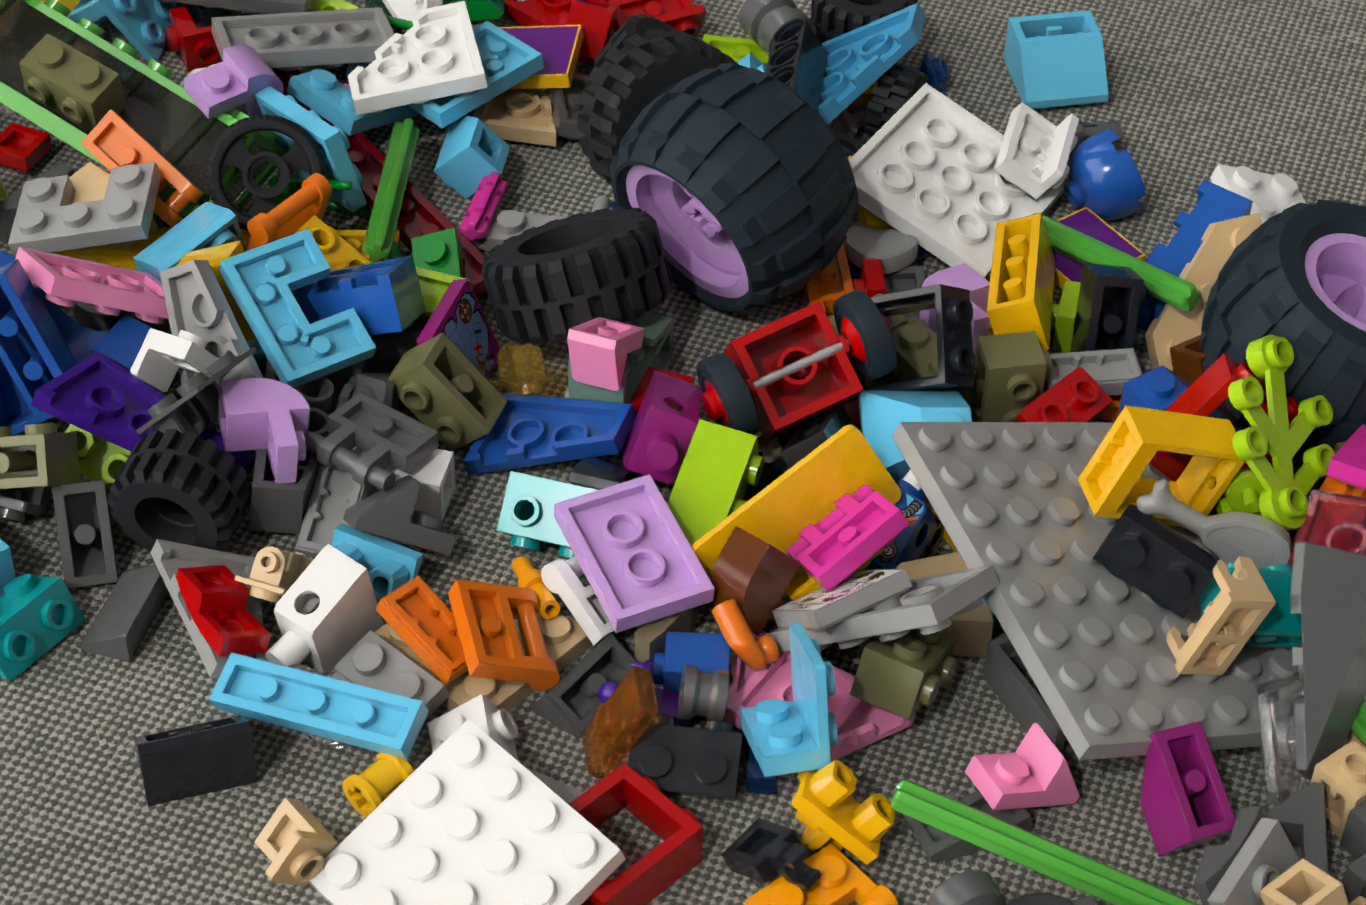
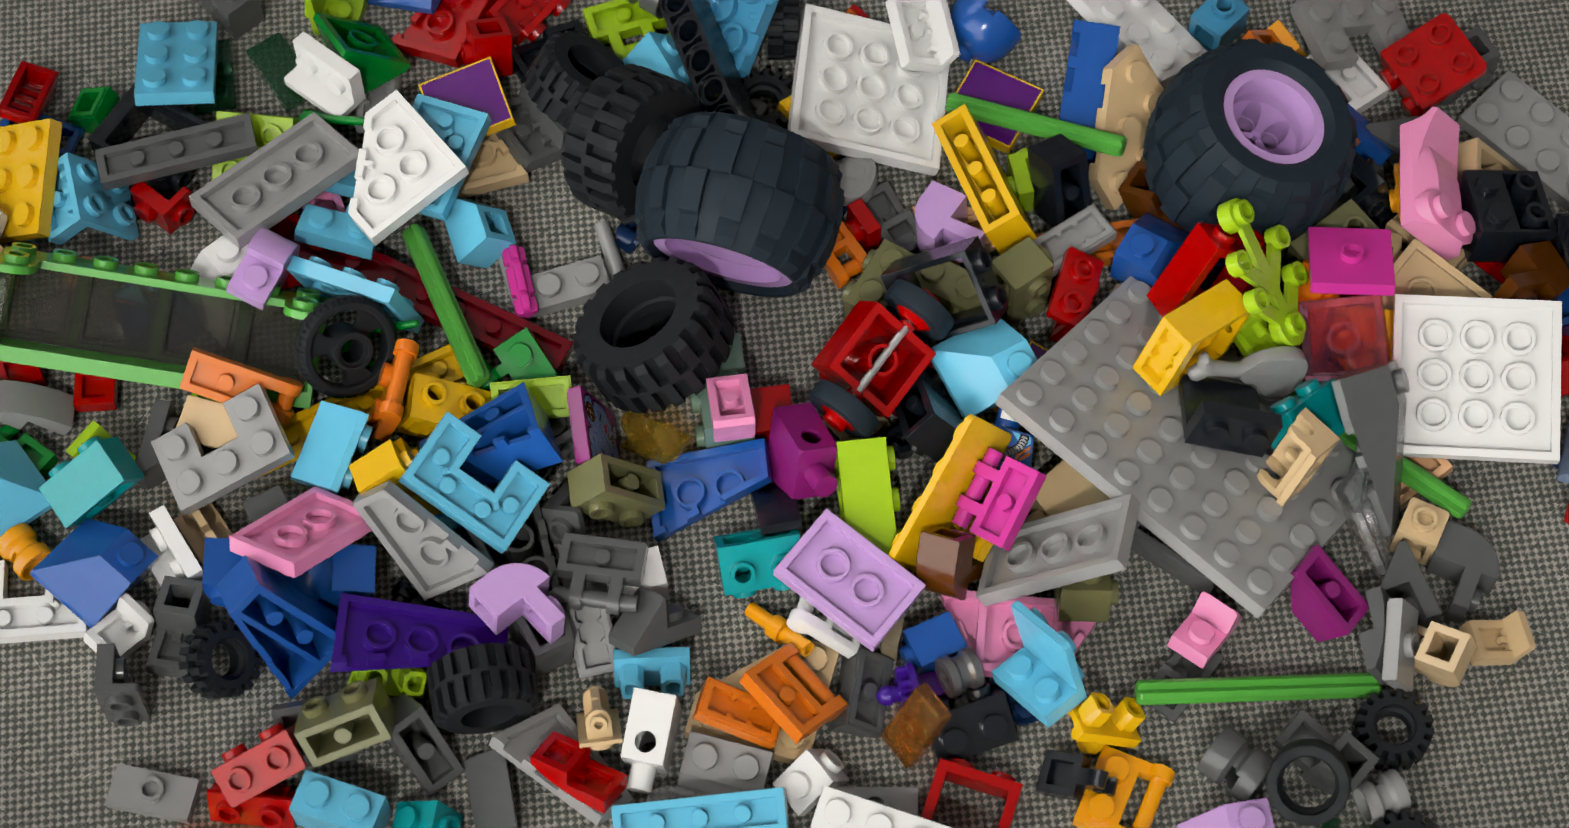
camera: 25 degrees left, 20 degrees up
olive brick [19,33,126,131] -> none
white bracket [130,328,219,392] -> none
dark grey hinge [136,347,257,435] -> none
orange arm [712,599,780,670] -> none
light grey tile [772,569,912,630] -> none

